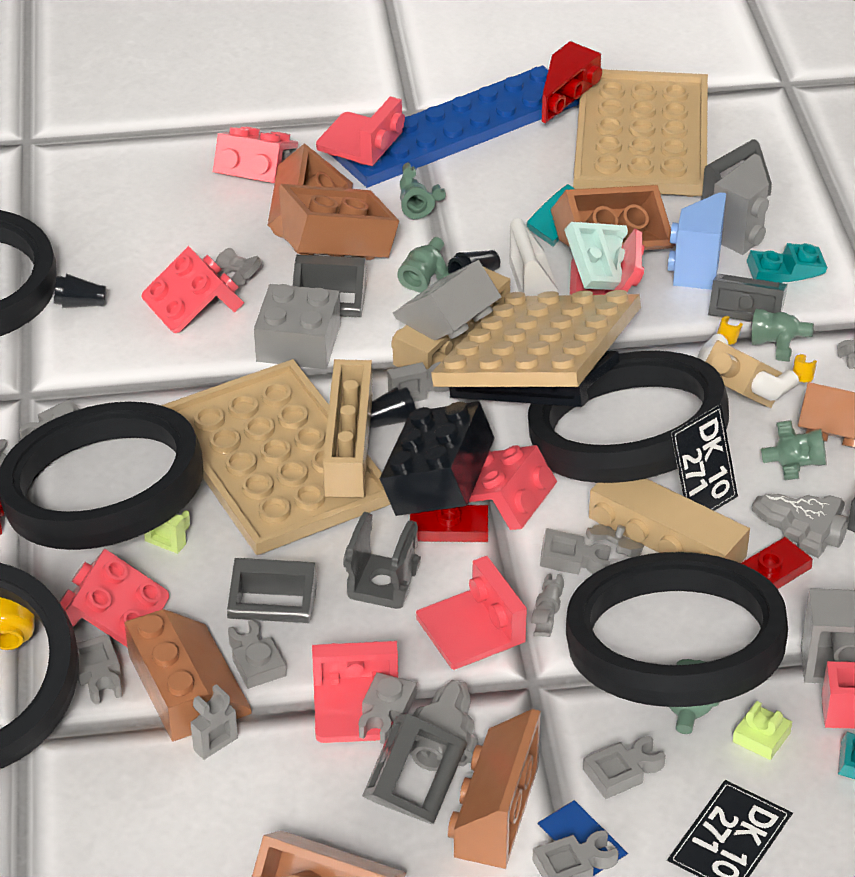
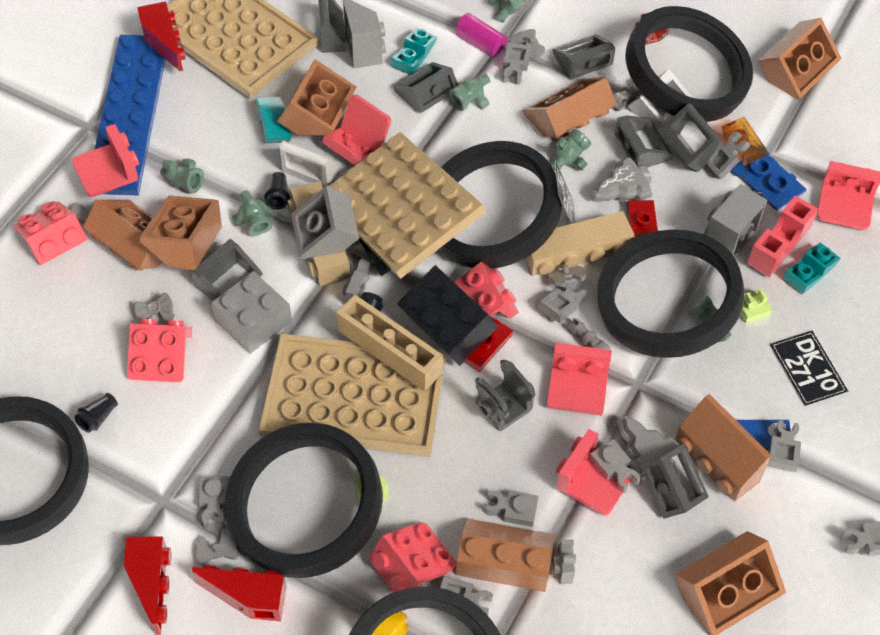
camera: 55 degrees left, 15 degrees up
dark grey tile [227,558,317,623] -> none
light aqua wing [564,222,628,290] -> none
light grey plate [583,736,665,799] -> none
light blue slope [668,192,726,290] -> none
torso [698,316,817,408] -> none

